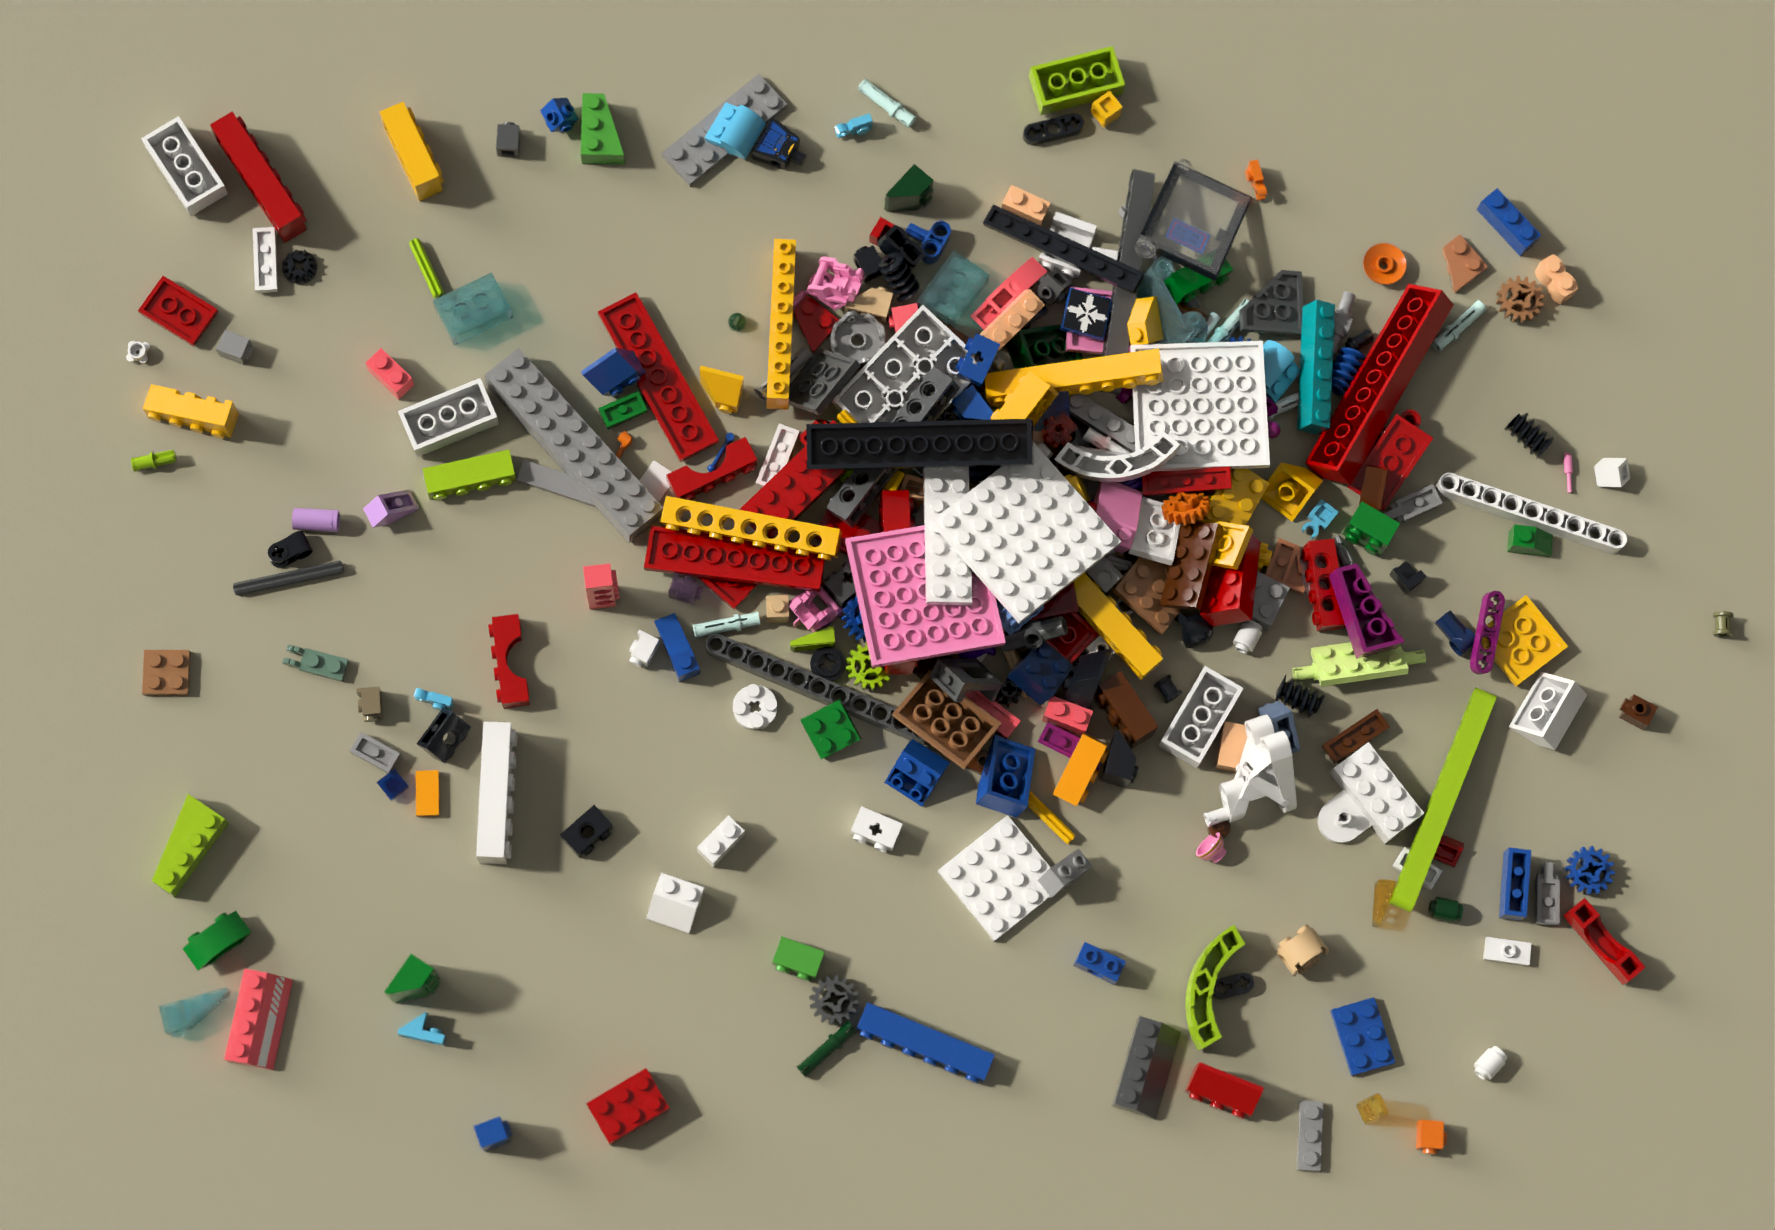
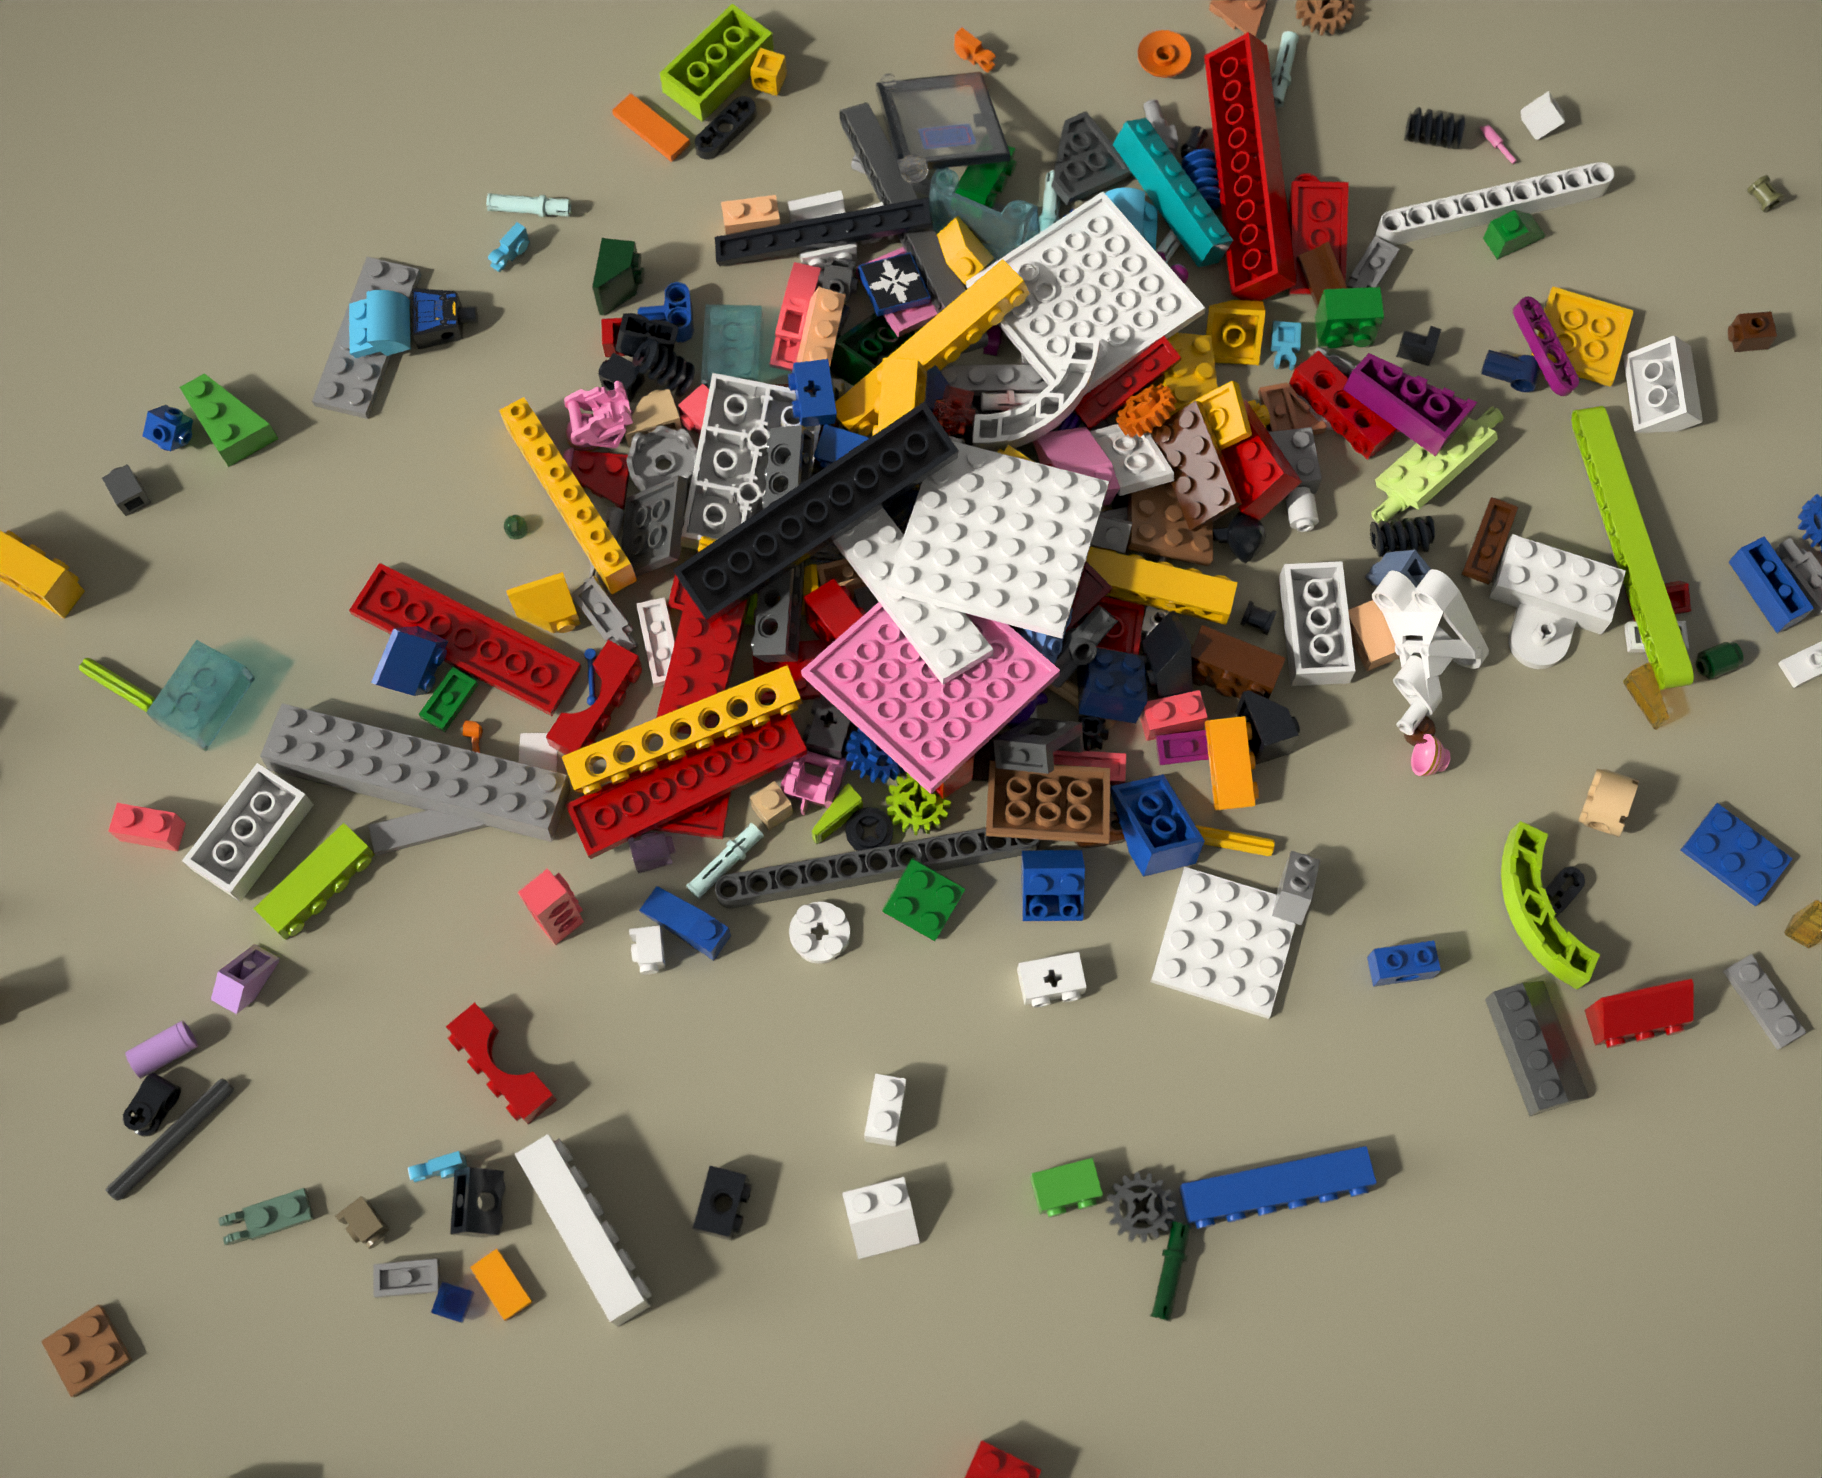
camera: 25 degrees left, 5 degrees down
none -> light grey hinge [571,576,638,652]
none -> orange tile [612,93,690,162]

